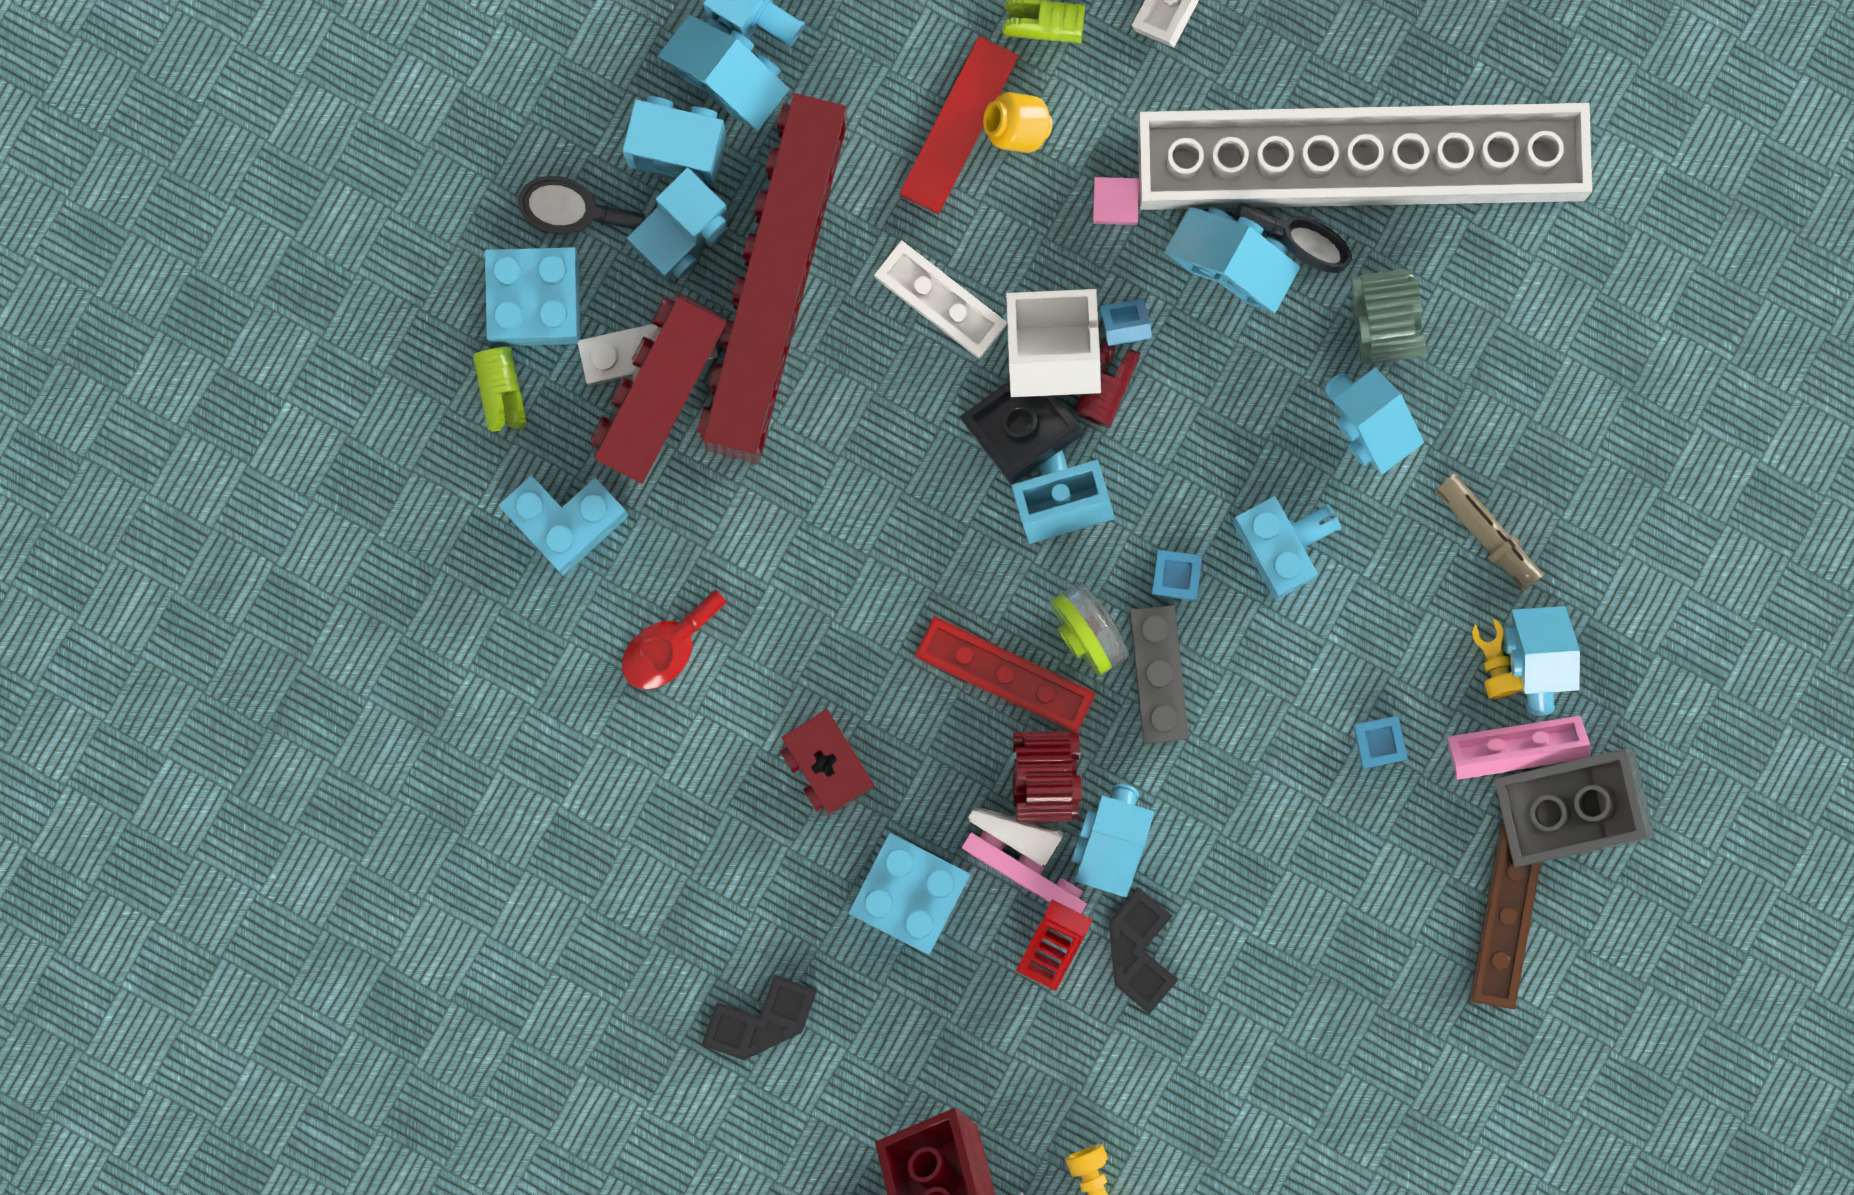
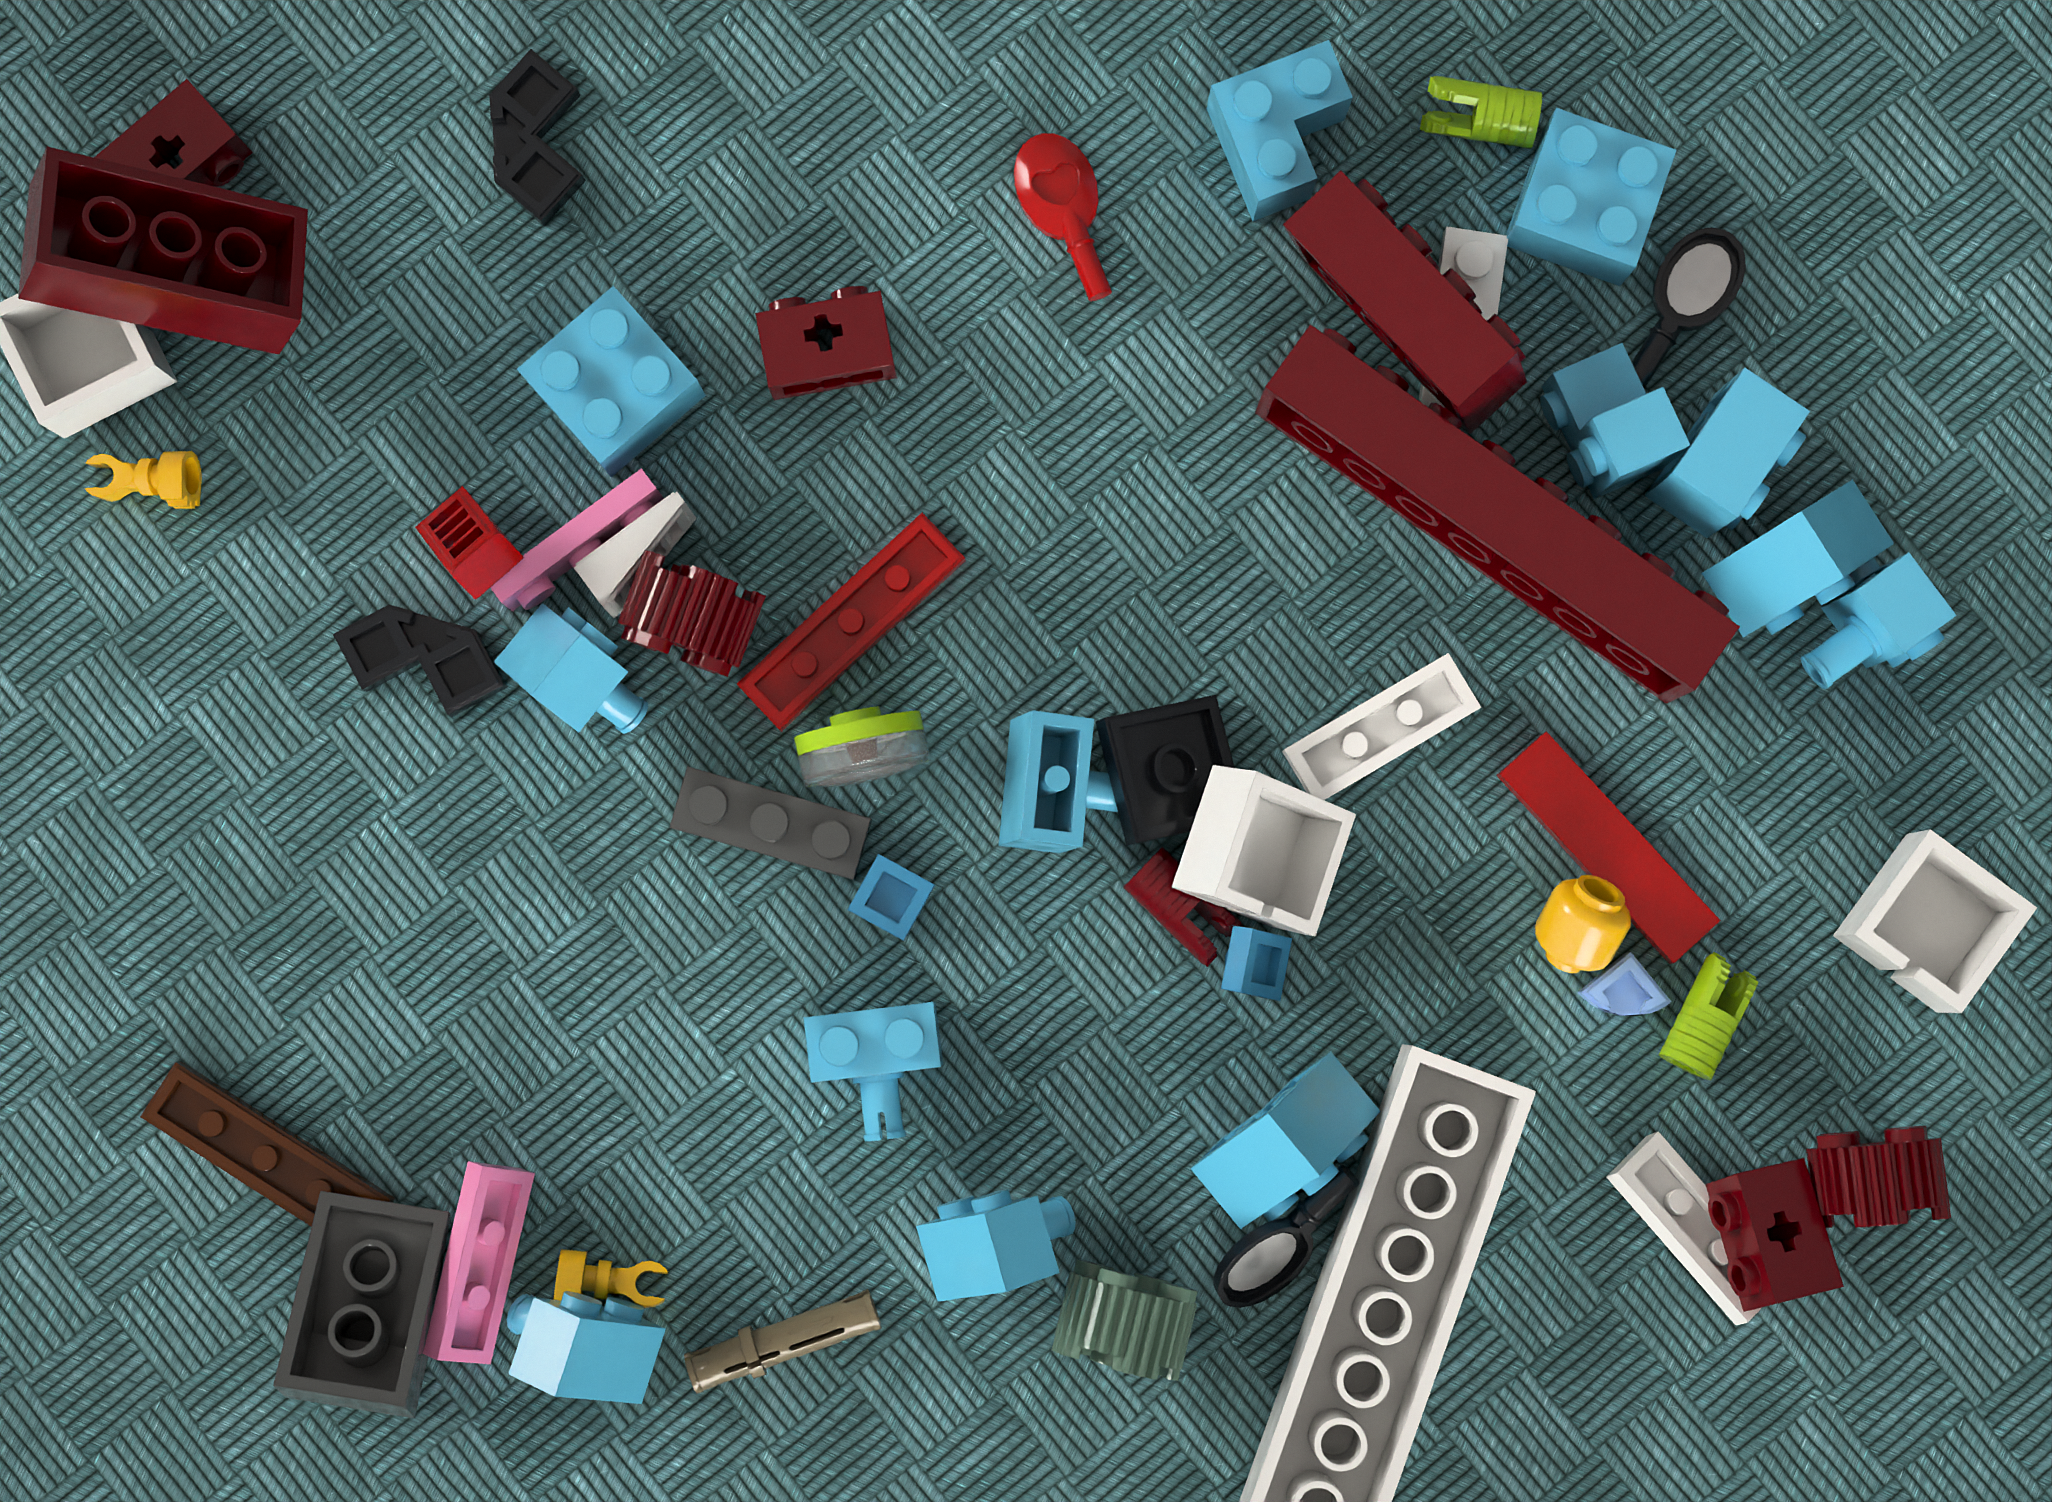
camera: 110 degrees right, 0 degrees up
bright pink tile [1093,177,1139,225] -> none
dark azure plate [1353,716,1408,769] -> none
none -> light blue tile [1578,952,1671,1016]

